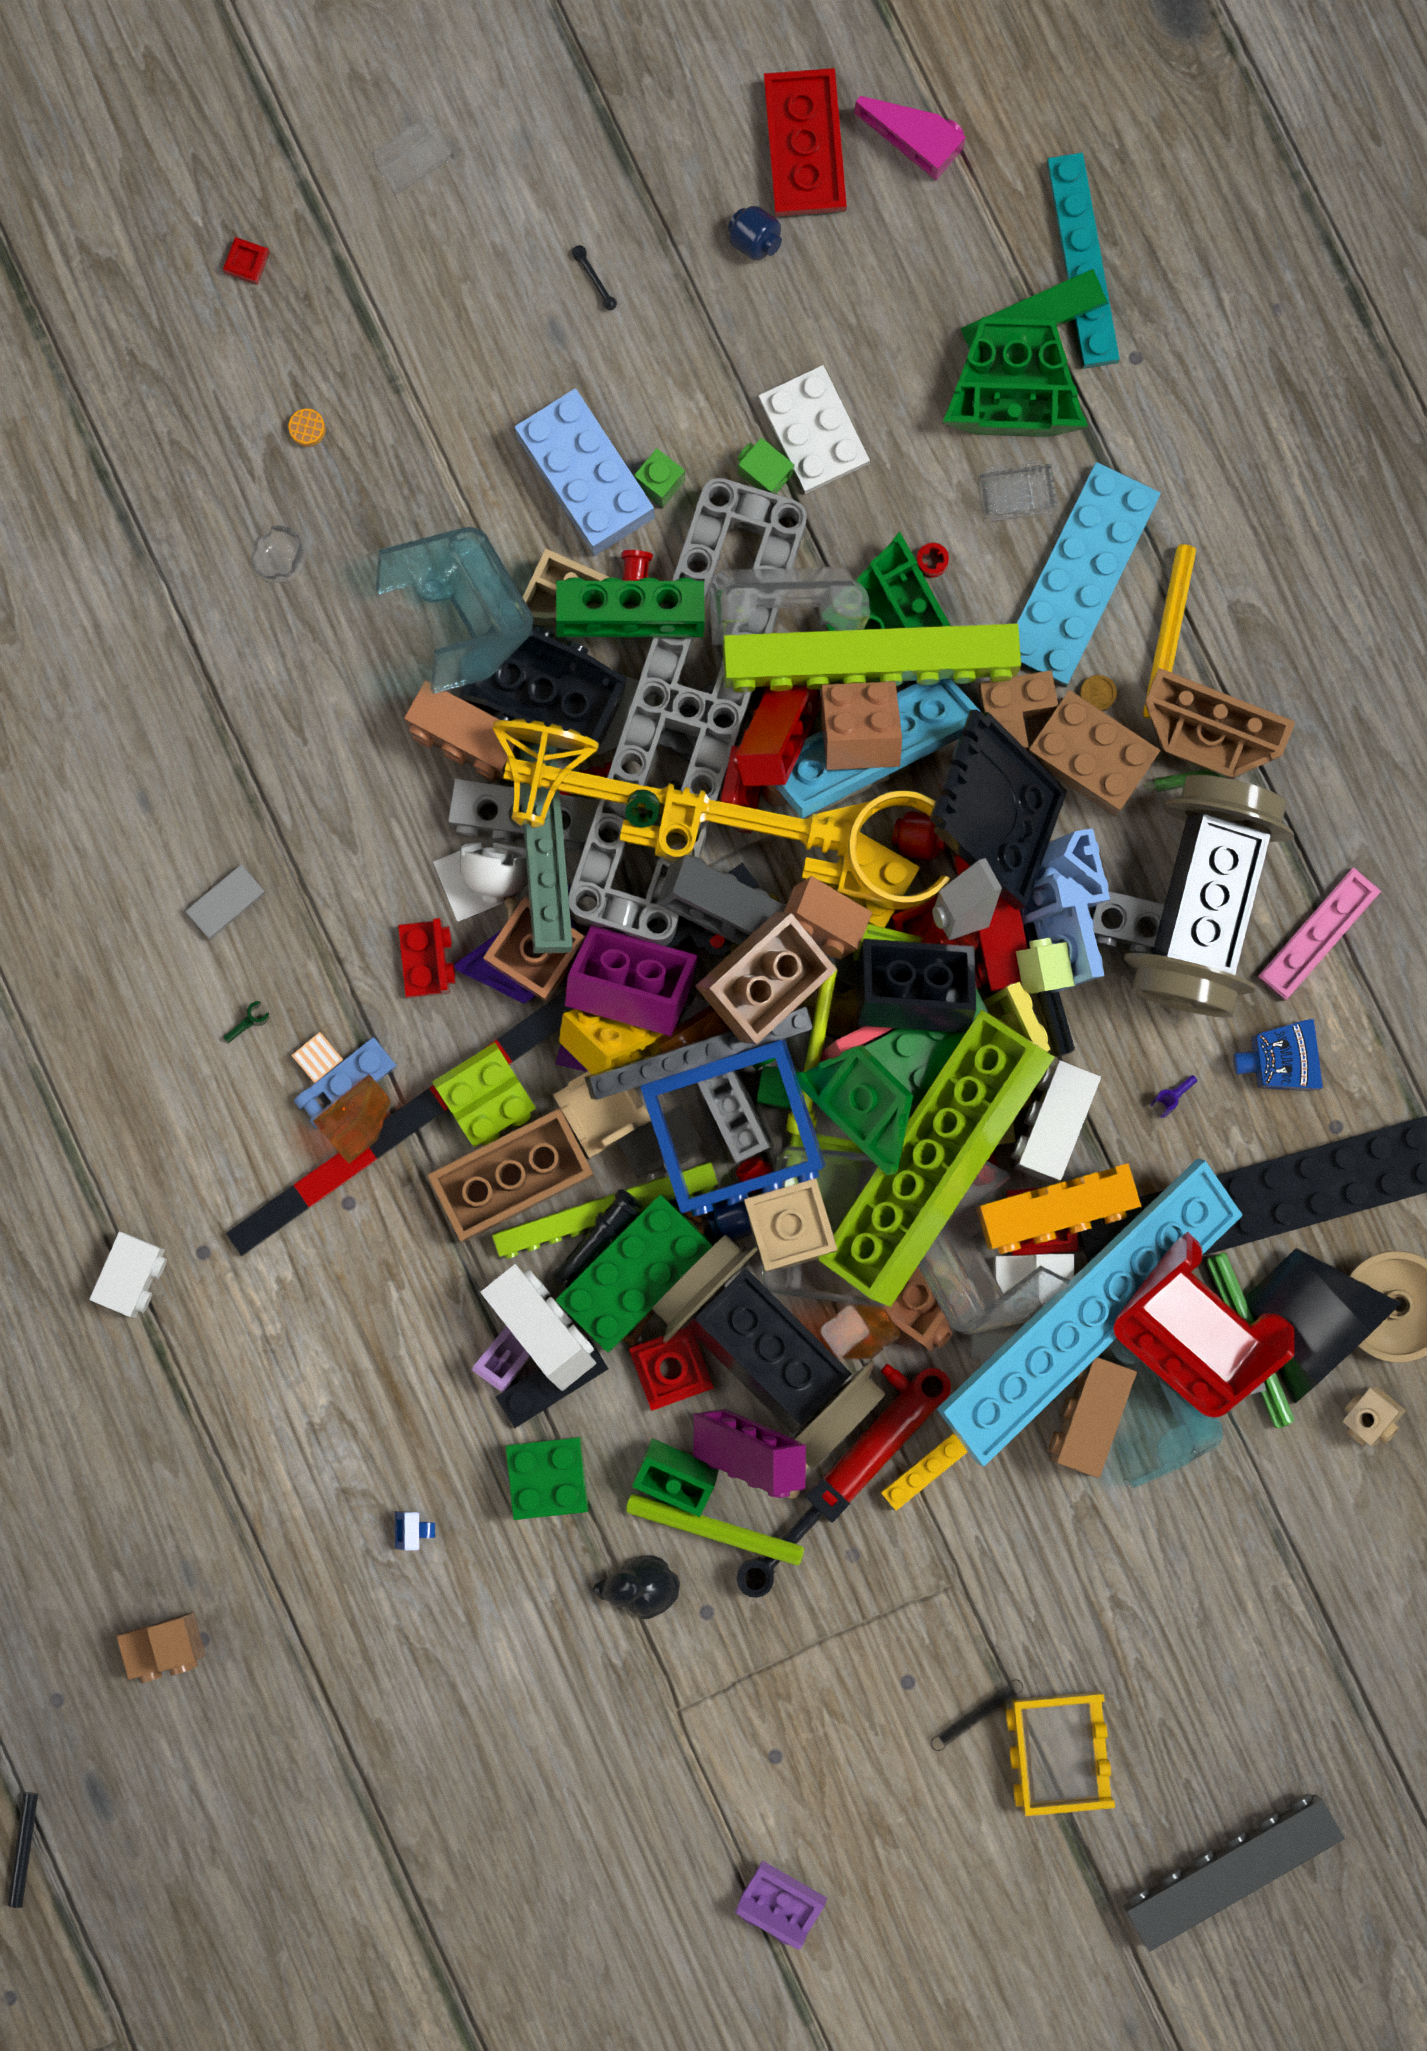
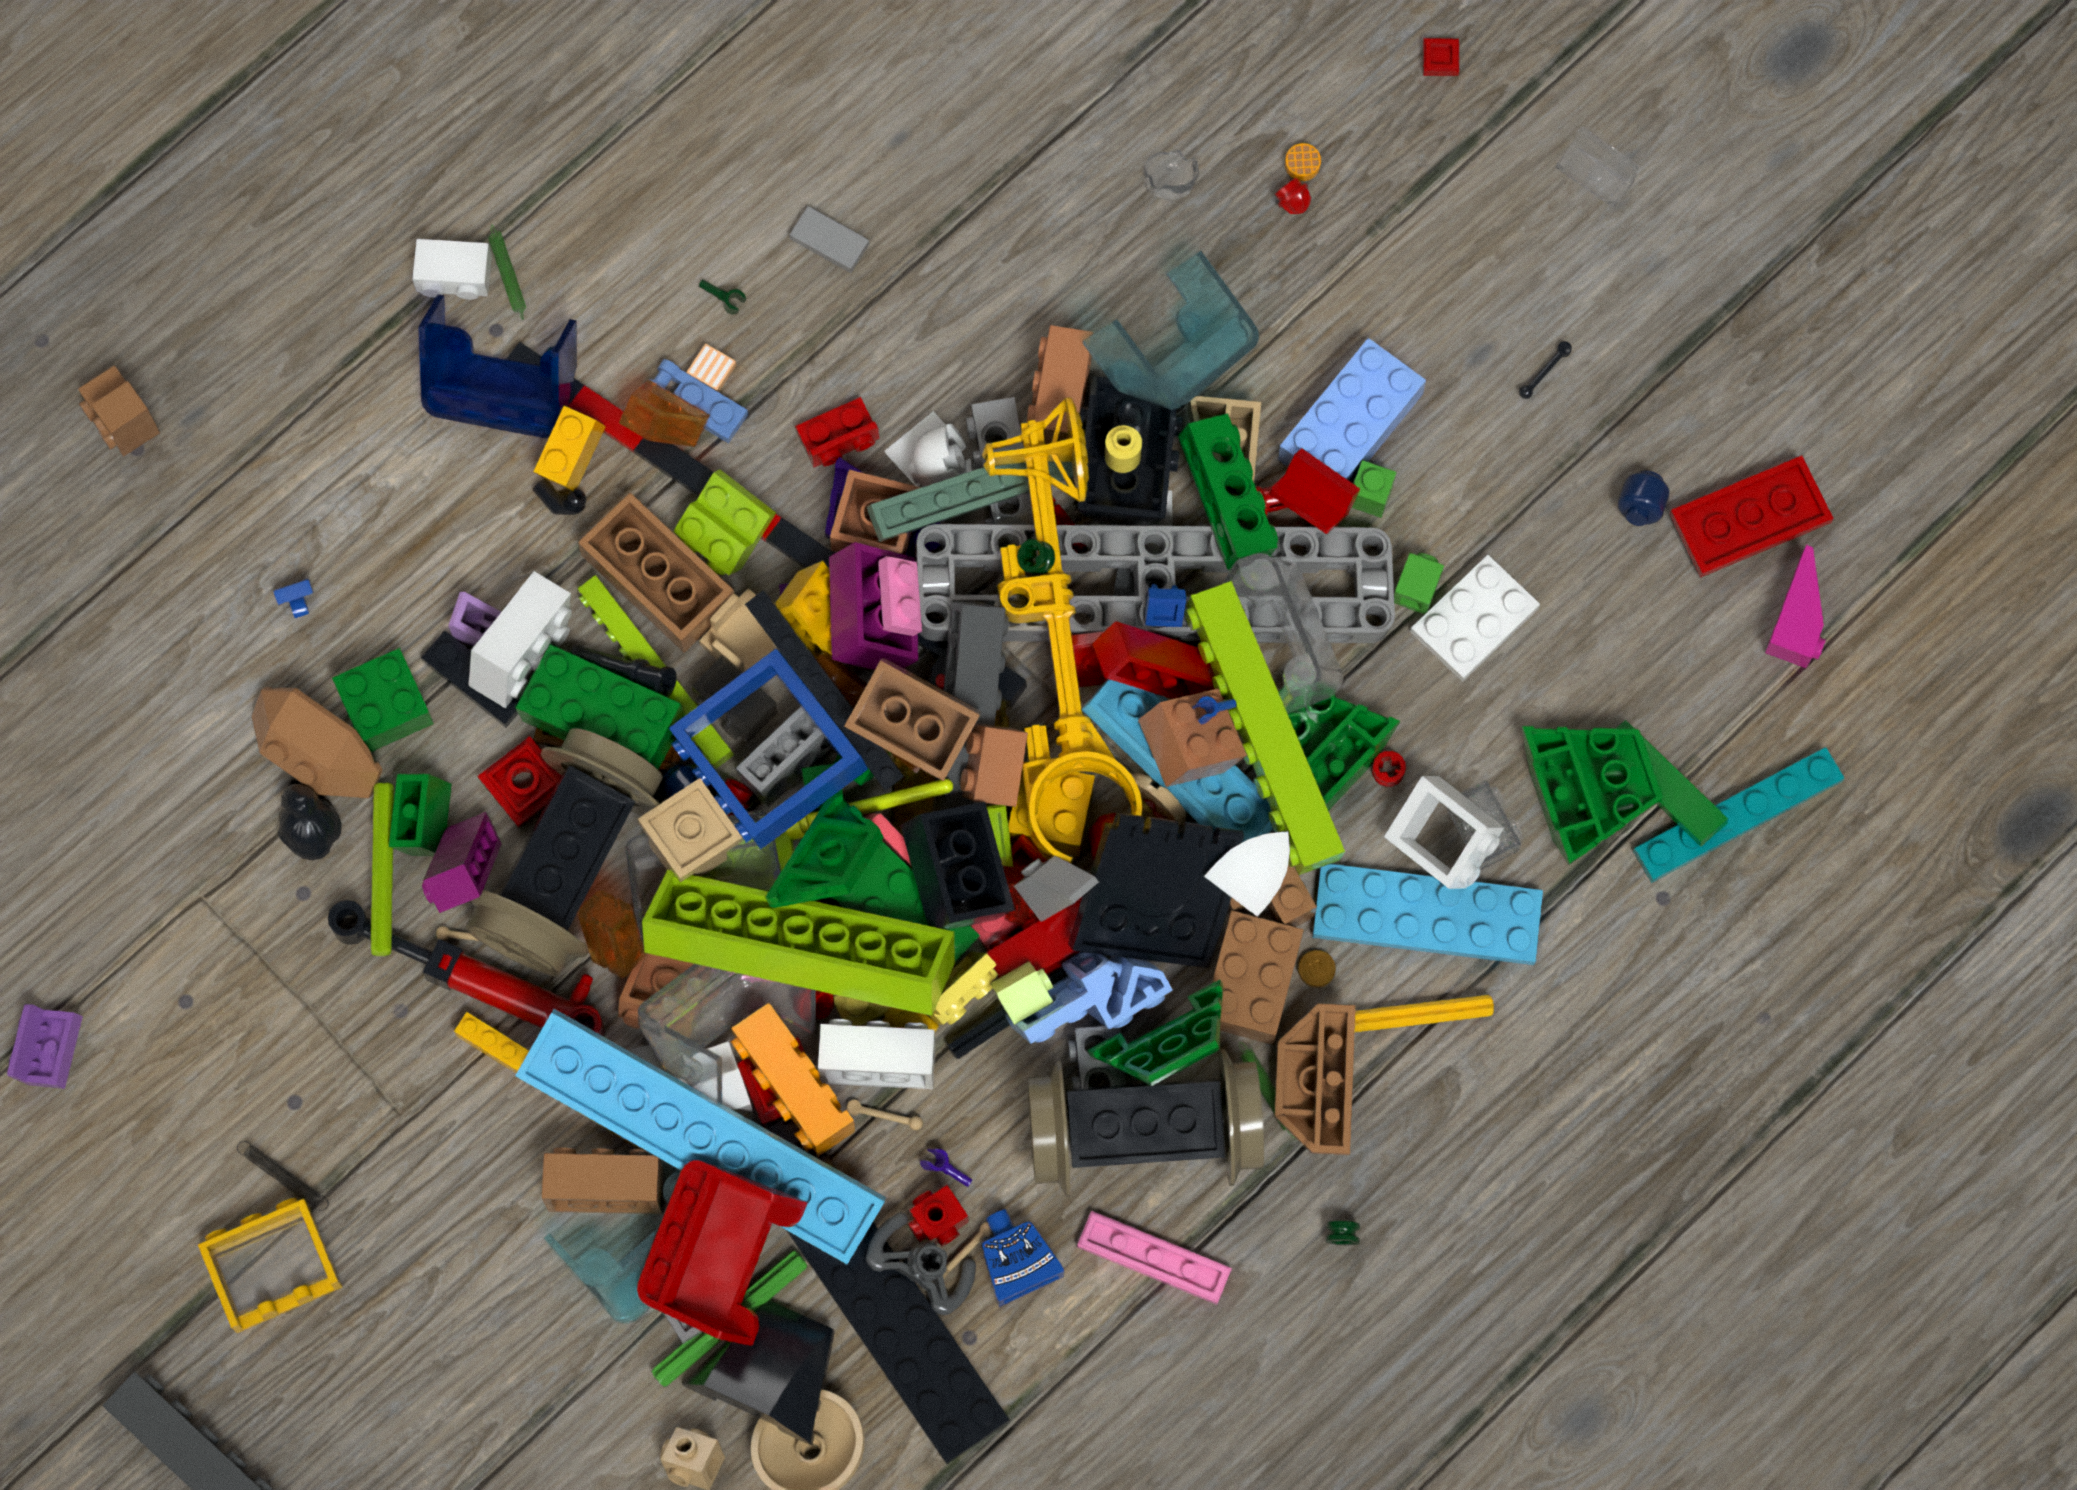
camera: 70 degrees right, 10 degrees down
none -> medium nougat wedge [252,687,383,798]
none -> clear blue windscreen [418,294,577,438]
none -> bright green piece [488,224,527,320]
none -> yellow brick [533,406,606,491]
none -> black arm [533,479,587,515]
none -> tan hinge [847,1100,923,1130]
none -> dark grey piece [865,1212,976,1315]
none -> bright pink plate [878,556,922,636]
none -> red brick [908,1185,969,1247]
none -> tan hinge [943,1222,993,1278]
none -> green wedge [1087,979,1223,1086]
none -> light yellow brick [1104,425,1142,473]
none -> tan tile [1123,773,1187,831]
none -> blue tile [1144,584,1186,627]
none -> blue hand [1192,696,1236,724]
none -> white sticker [1204,831,1290,917]
none -> red panel [1269,448,1361,534]
none -> red plate [1274,177,1312,214]
none -> dark green bush [1326,1221,1360,1246]
none -> white window [1384,776,1505,889]

